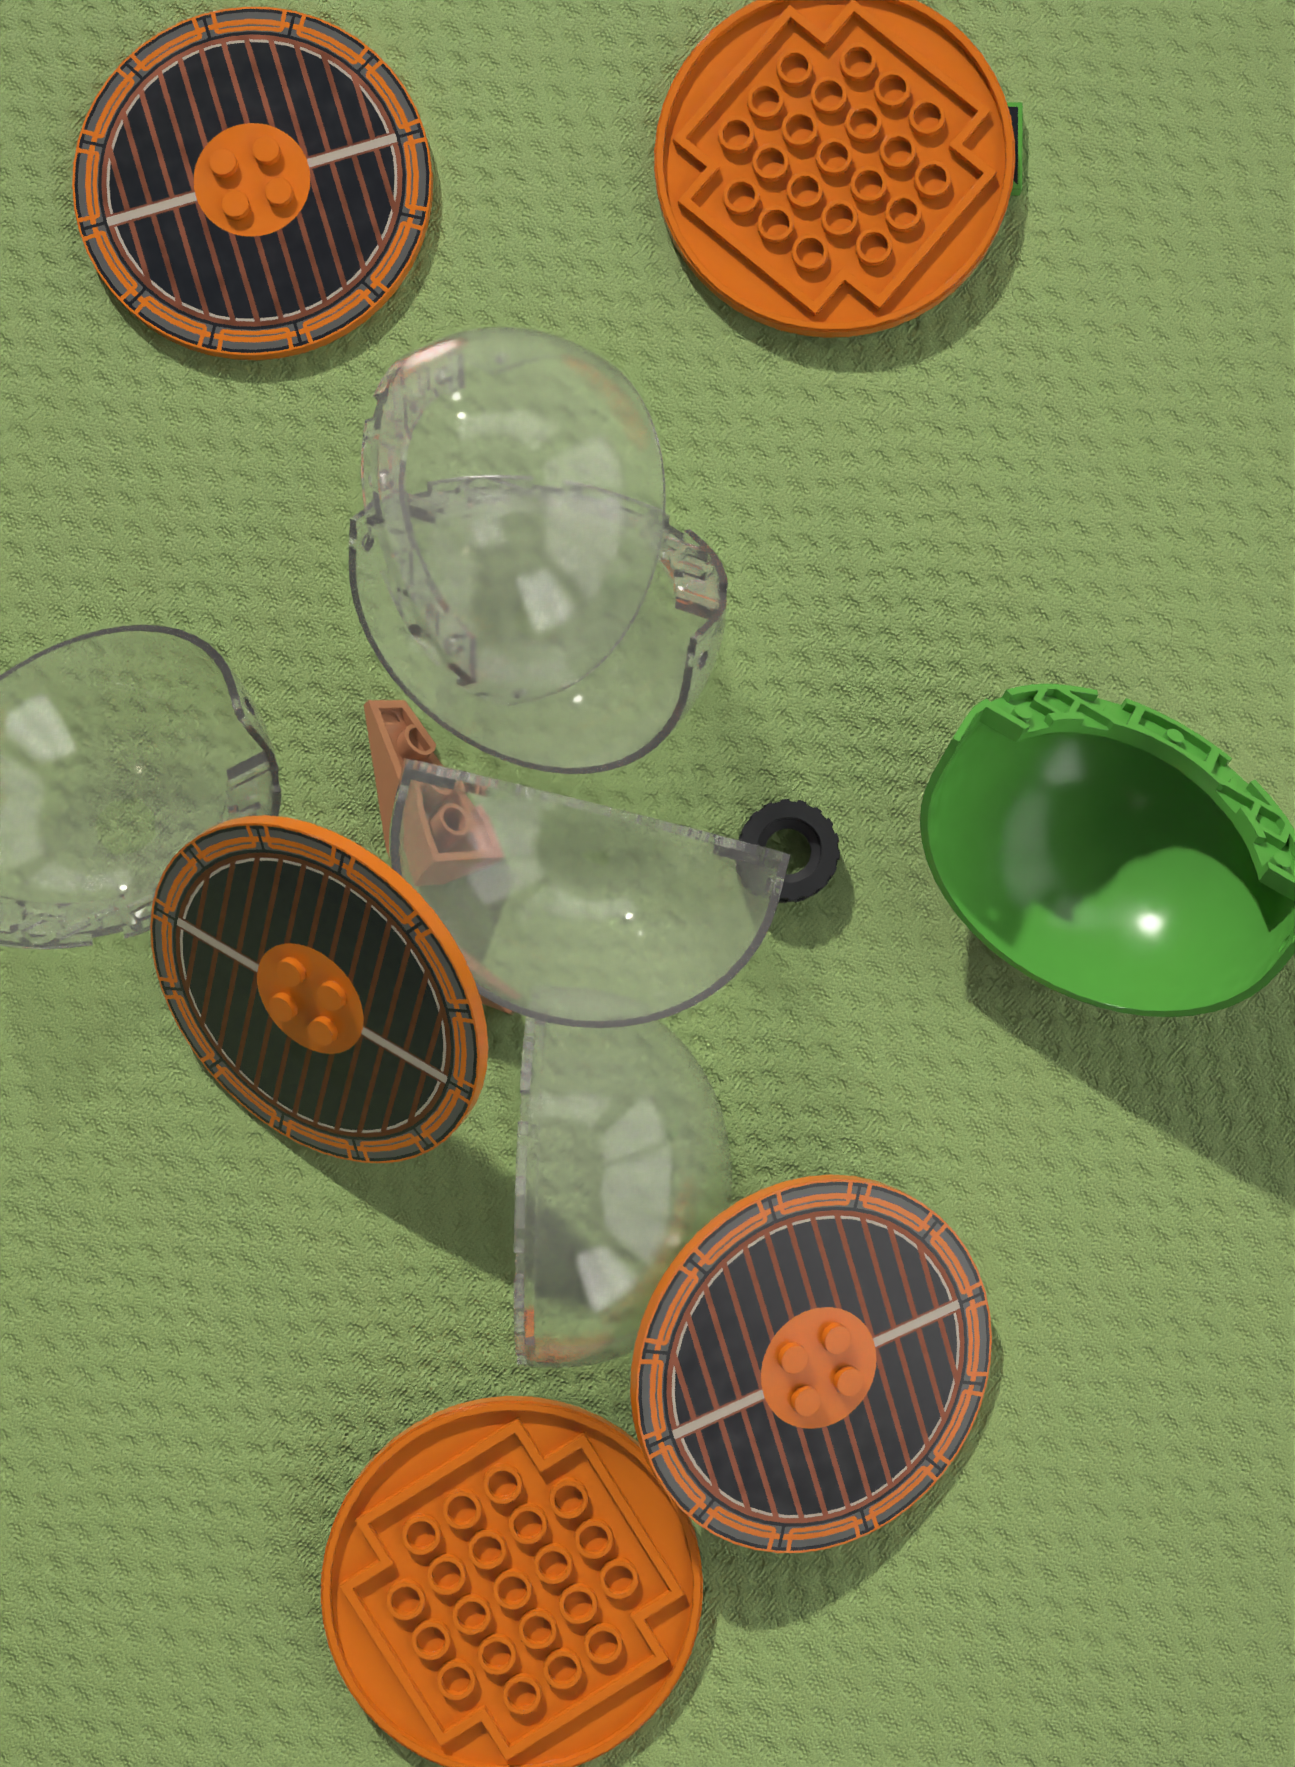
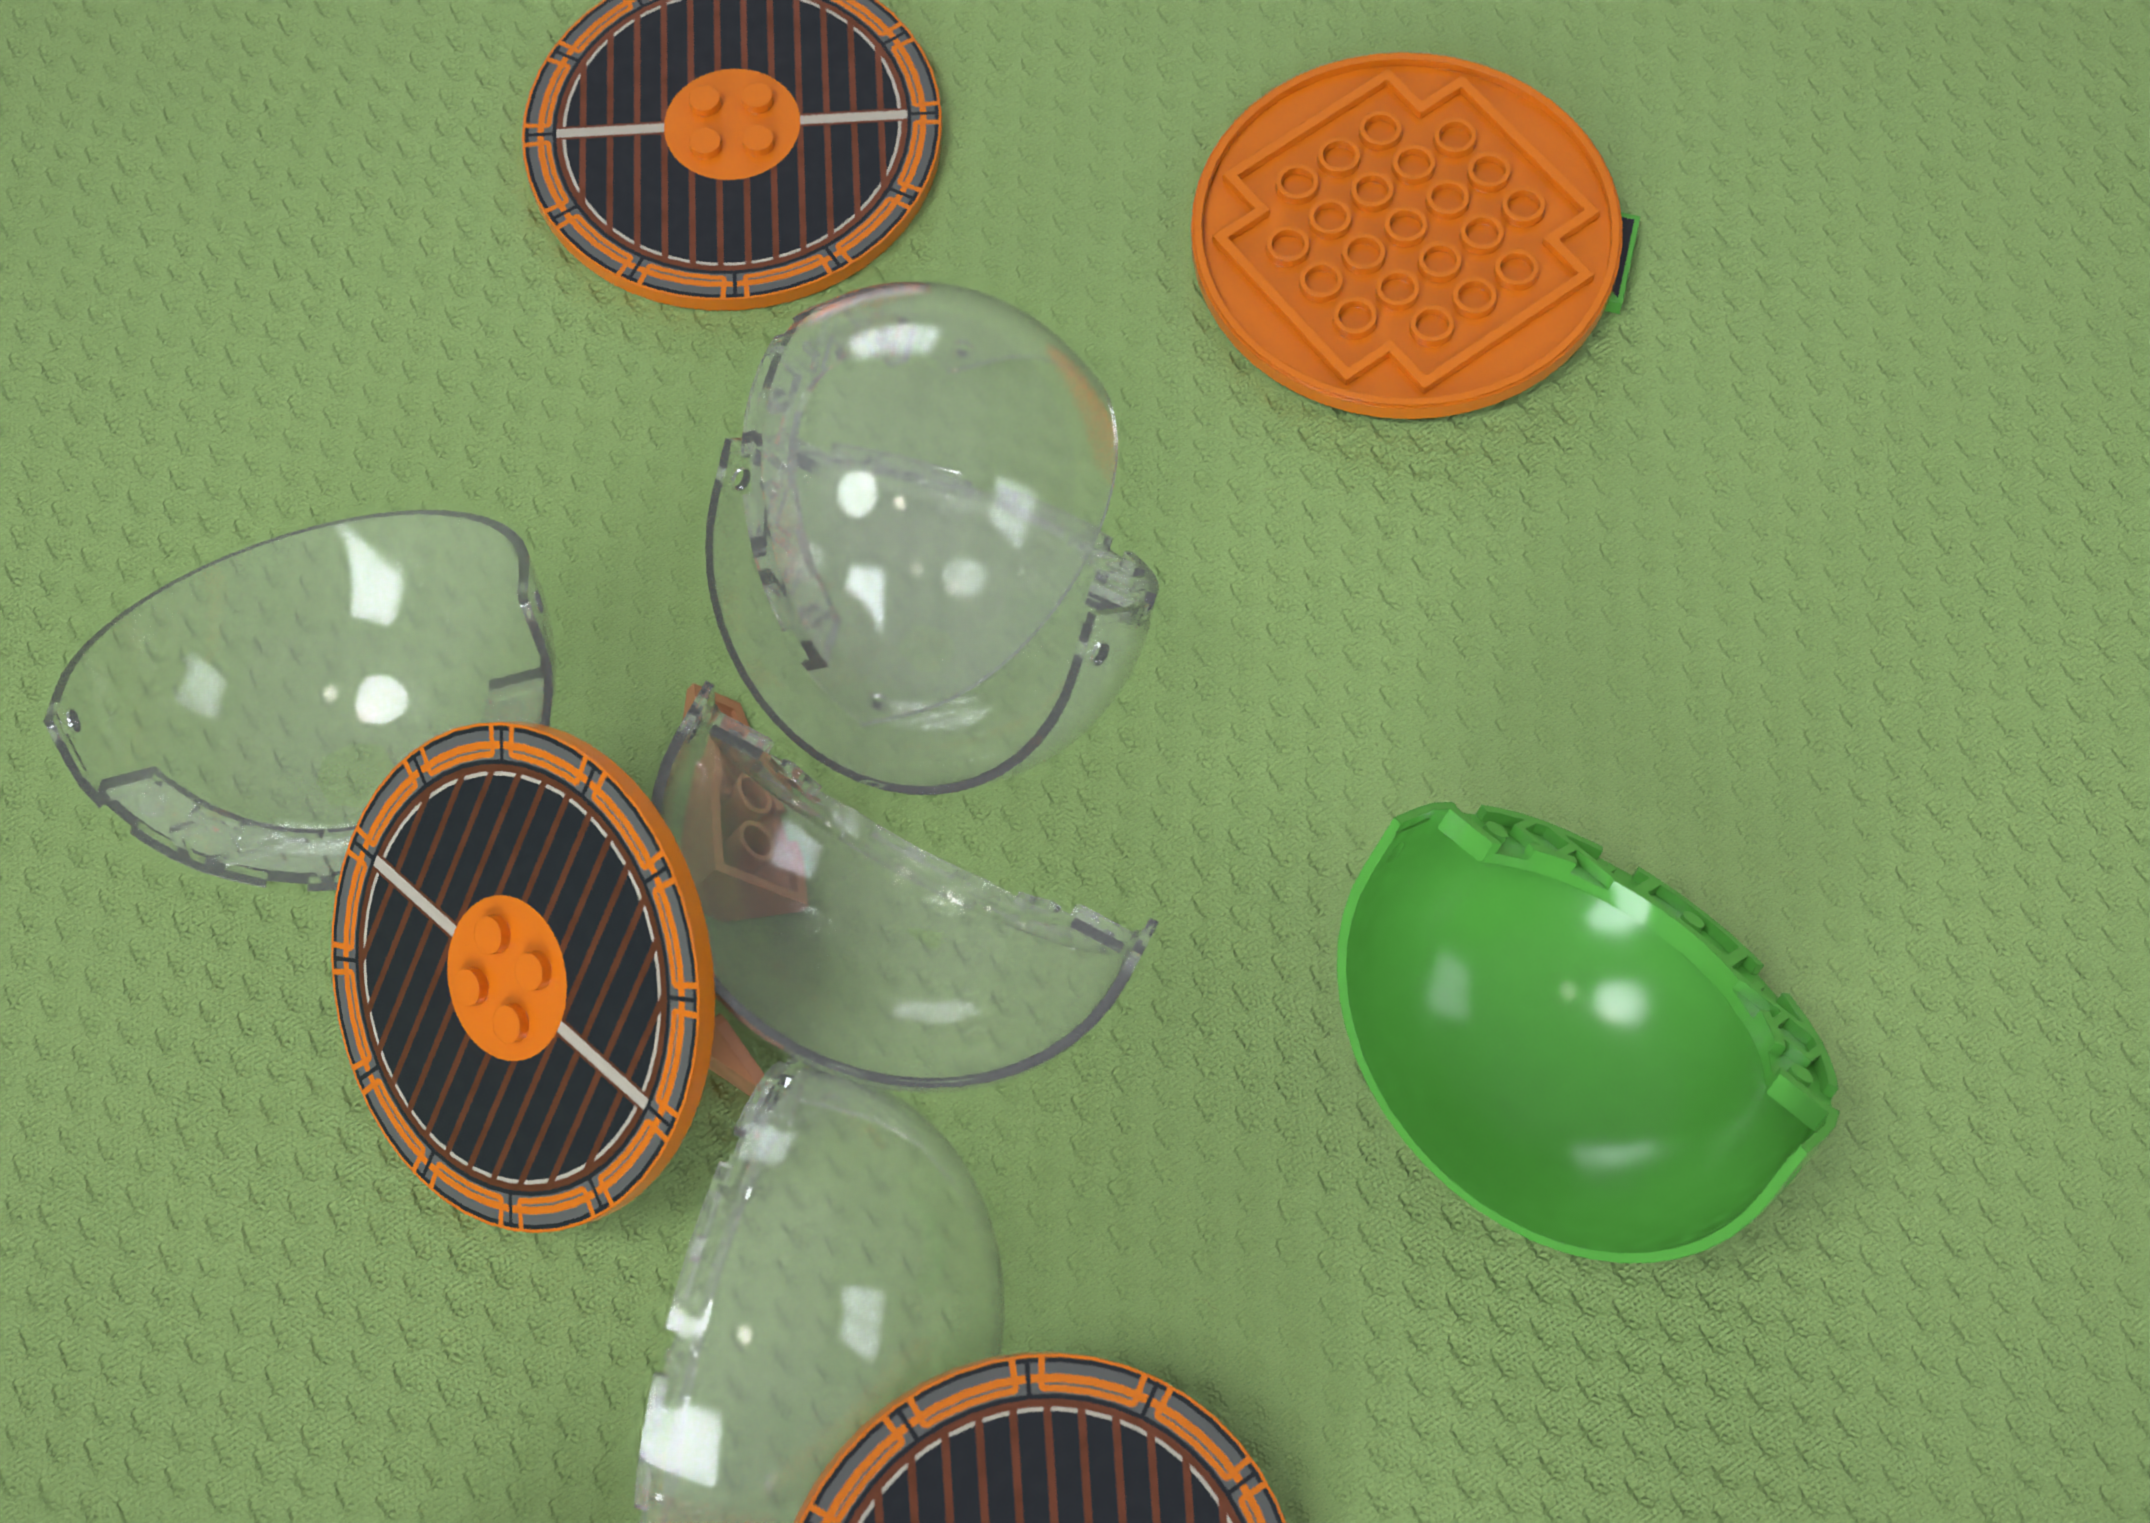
camera: 15 degrees right, 20 degrees down
black tyre [736,799,840,903] -> none

